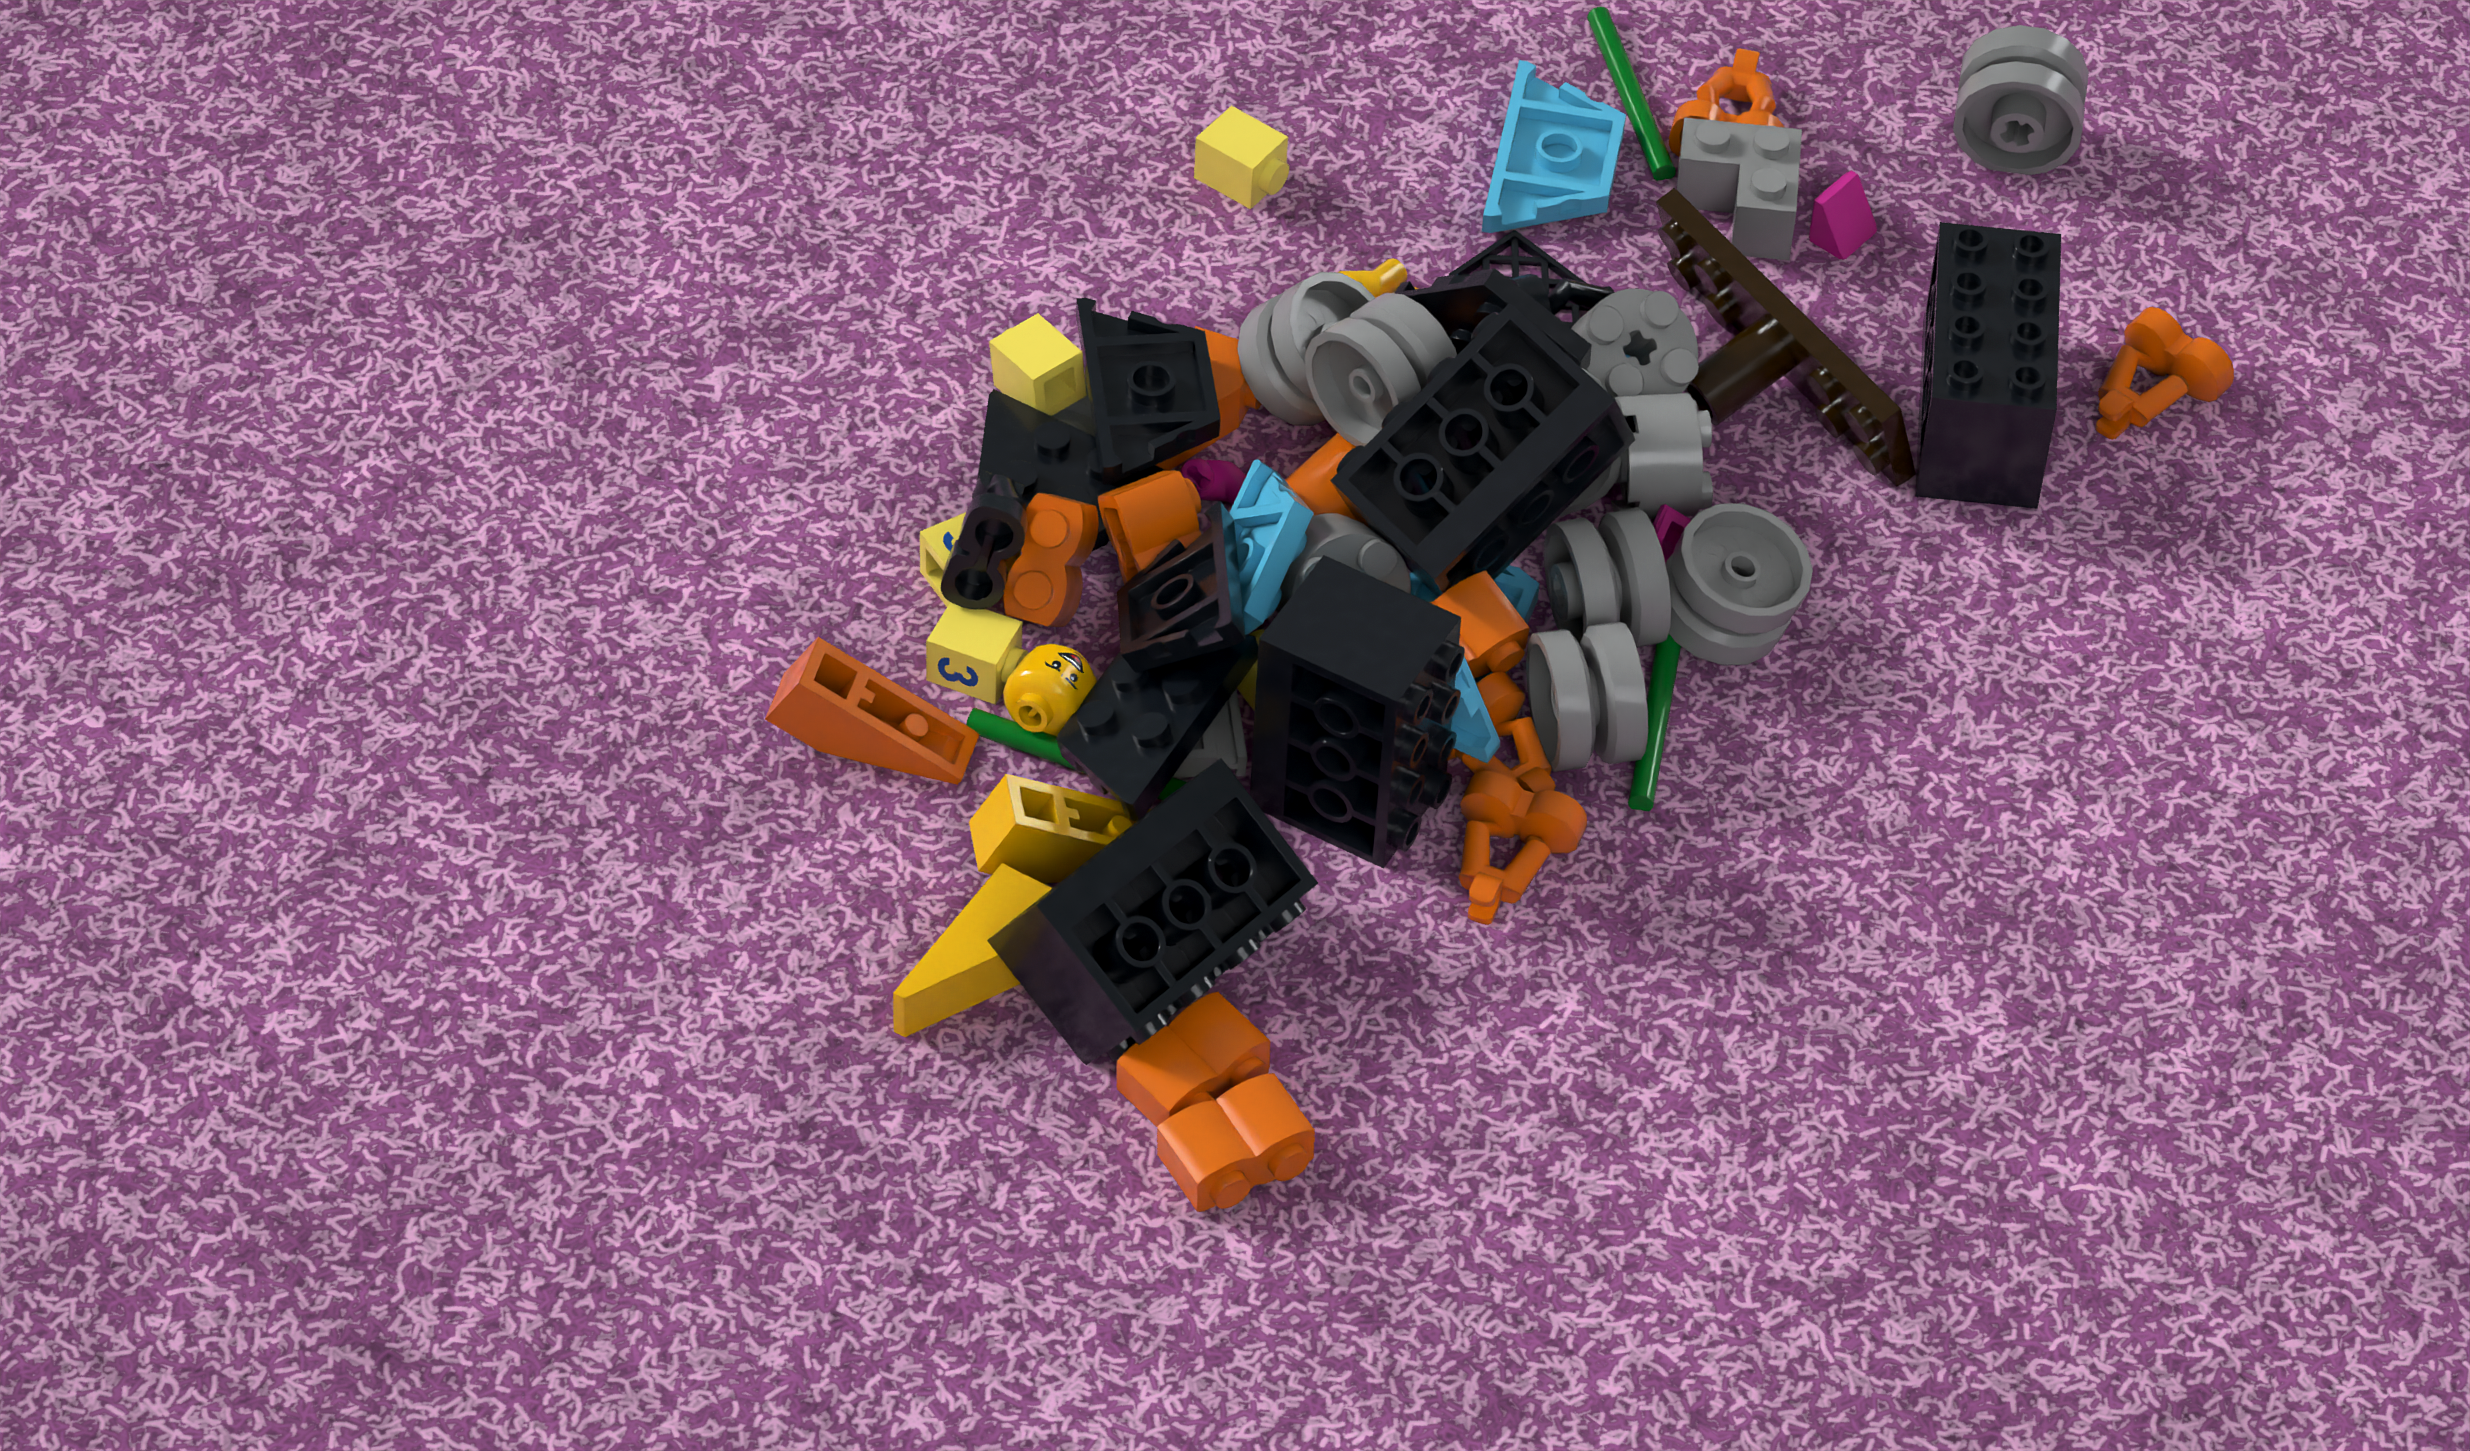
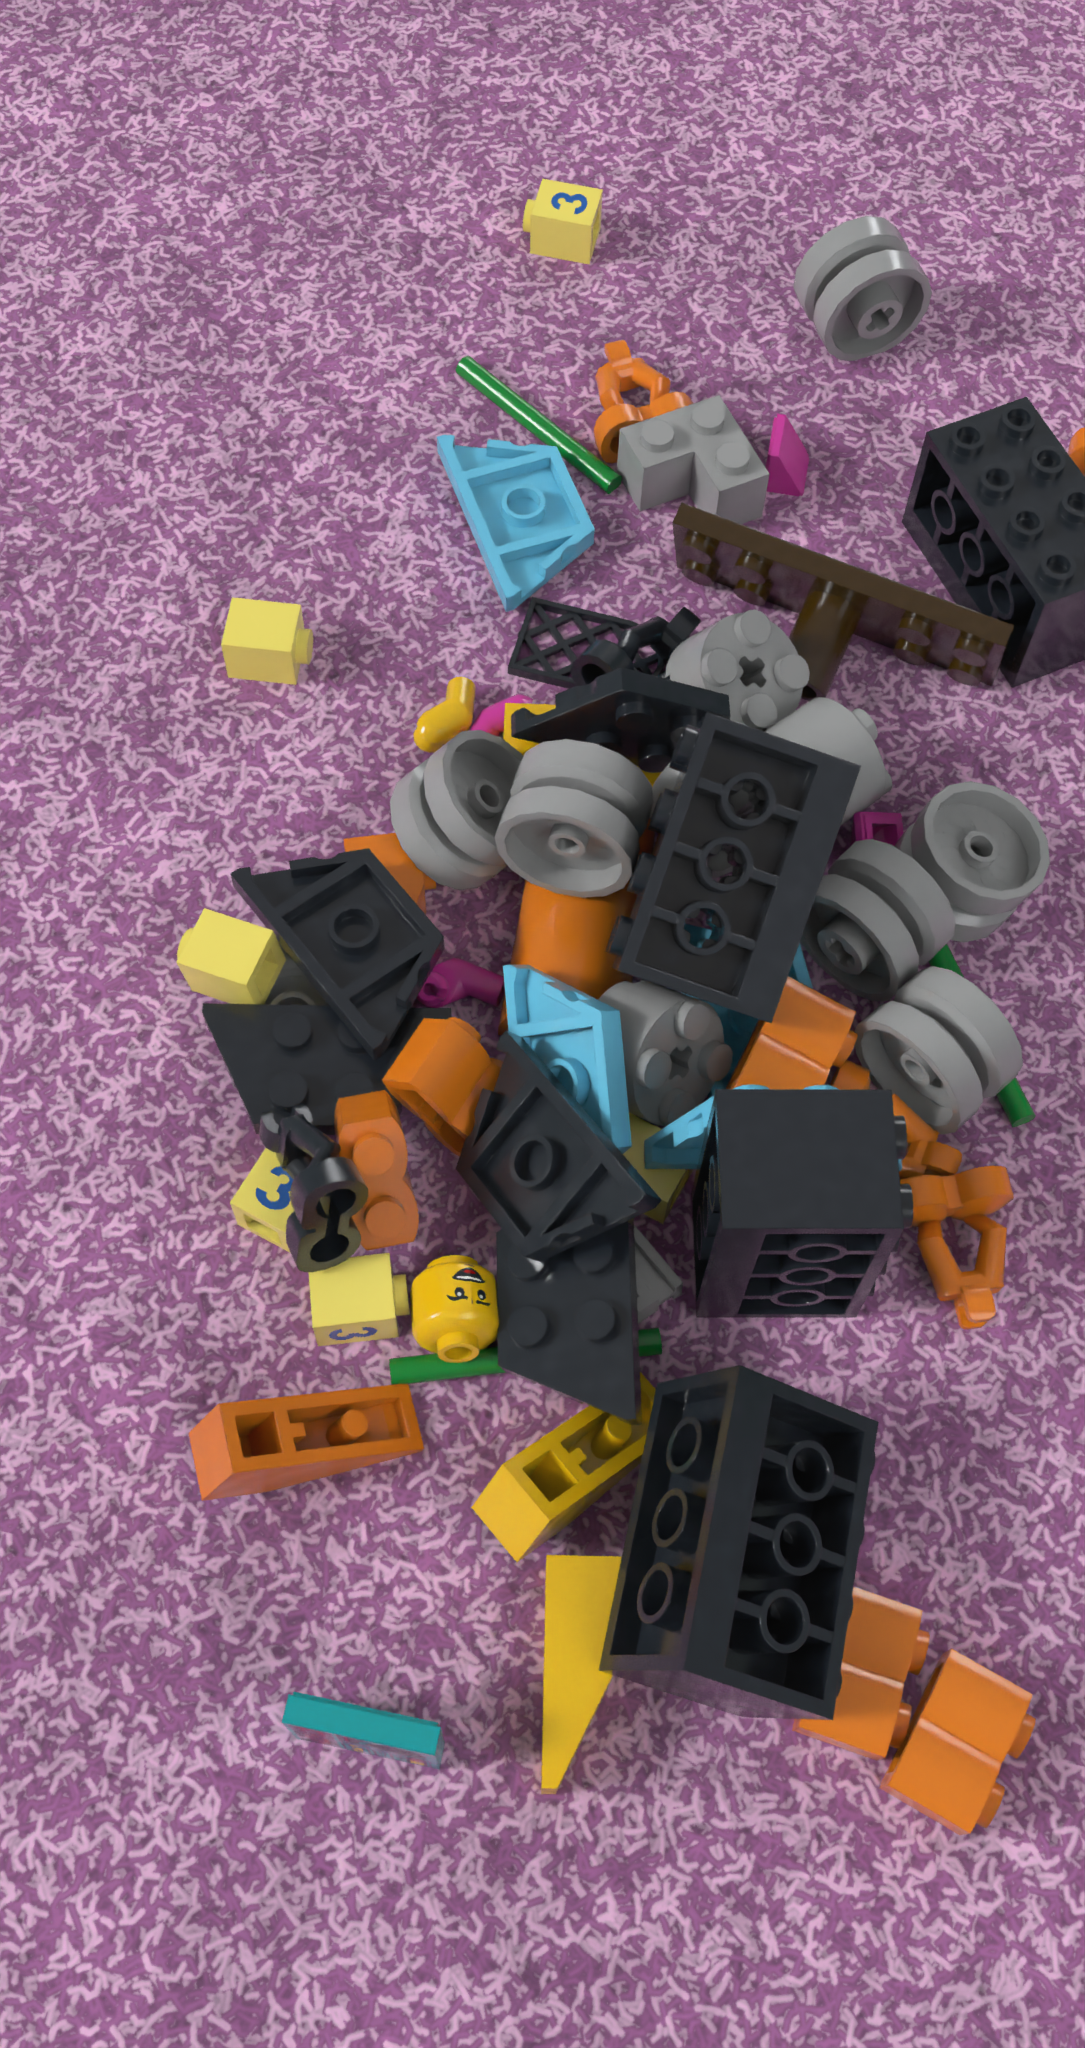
camera: 30 degrees left, 15 degrees up
none -> teal tile [282,1692,445,1769]

